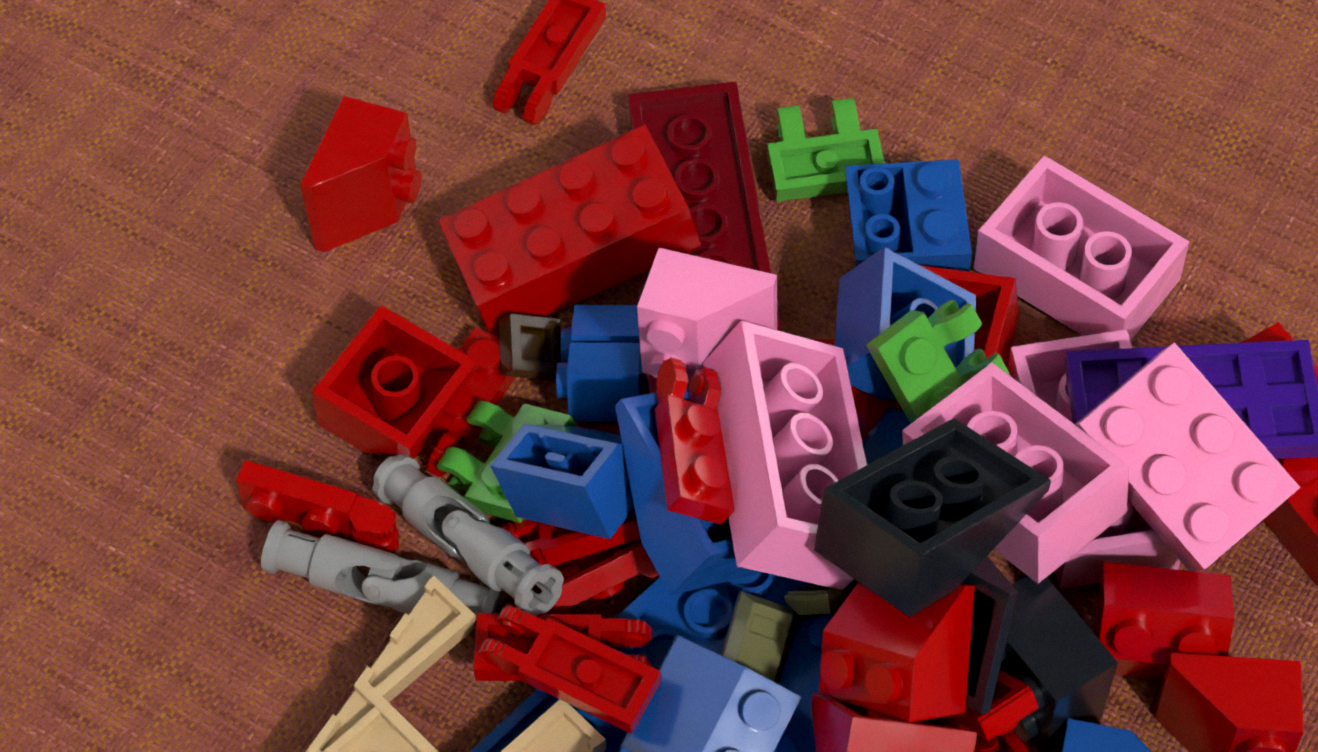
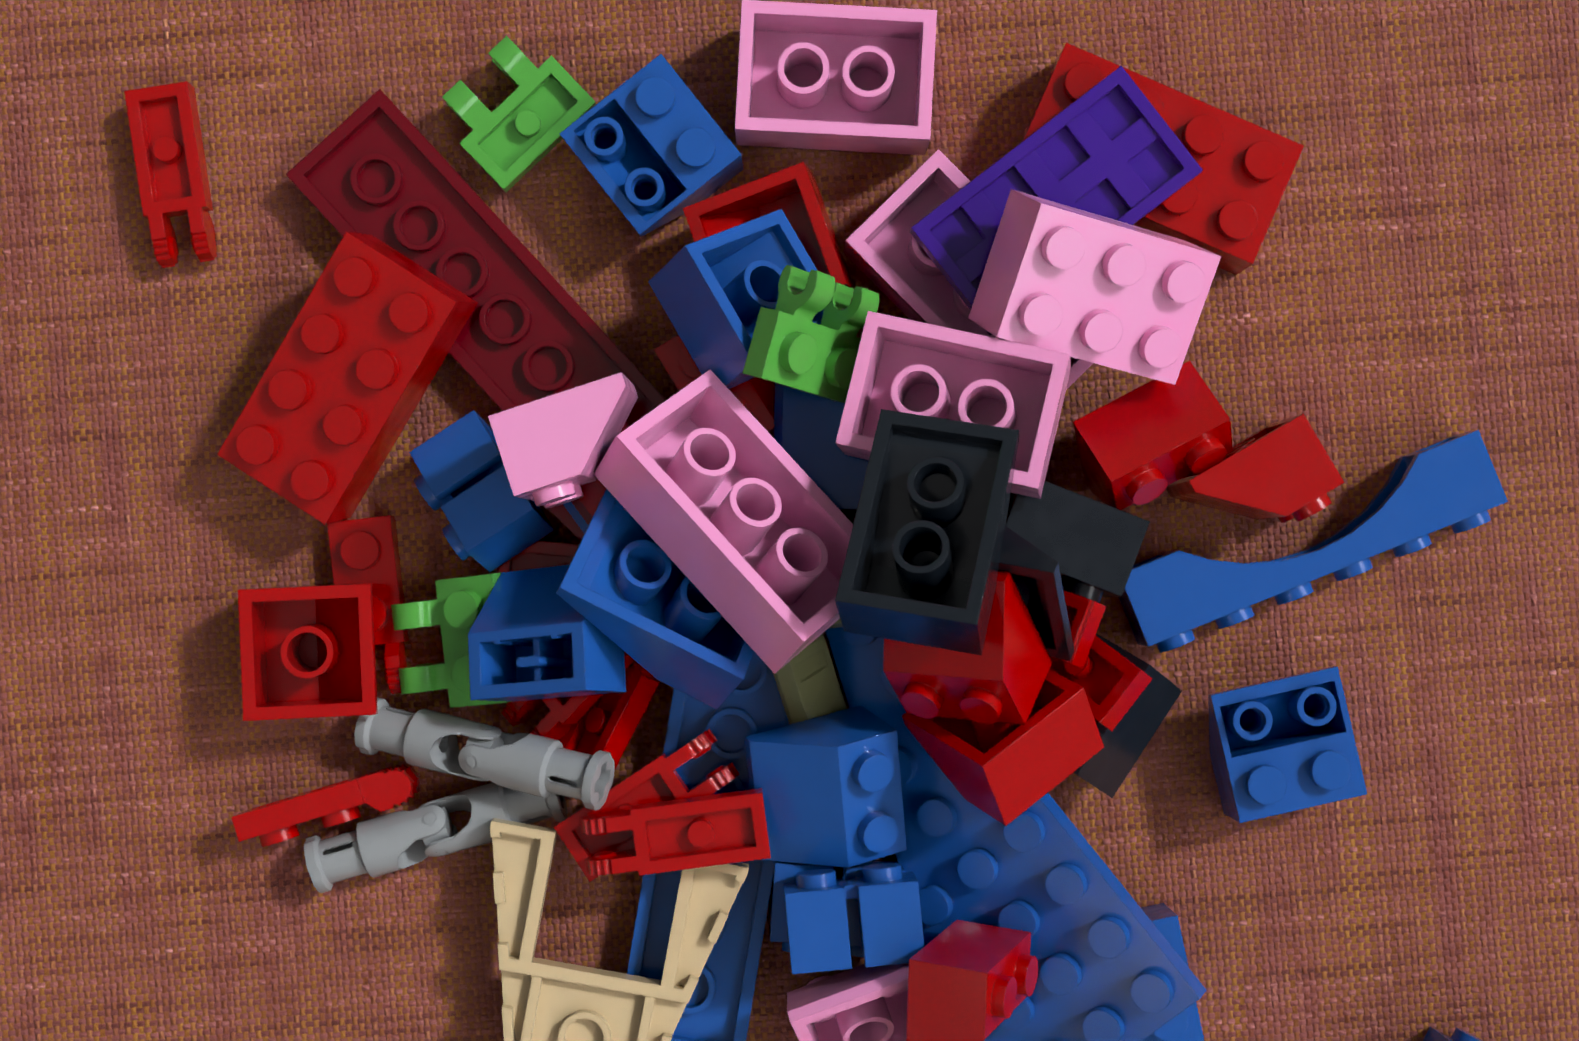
camera: 40 degrees left, 30 degrees up
red slope [300,96,422,252] -> none
dark brown tile [498,313,562,381] -> none
red hinge [655,357,735,524] -> none

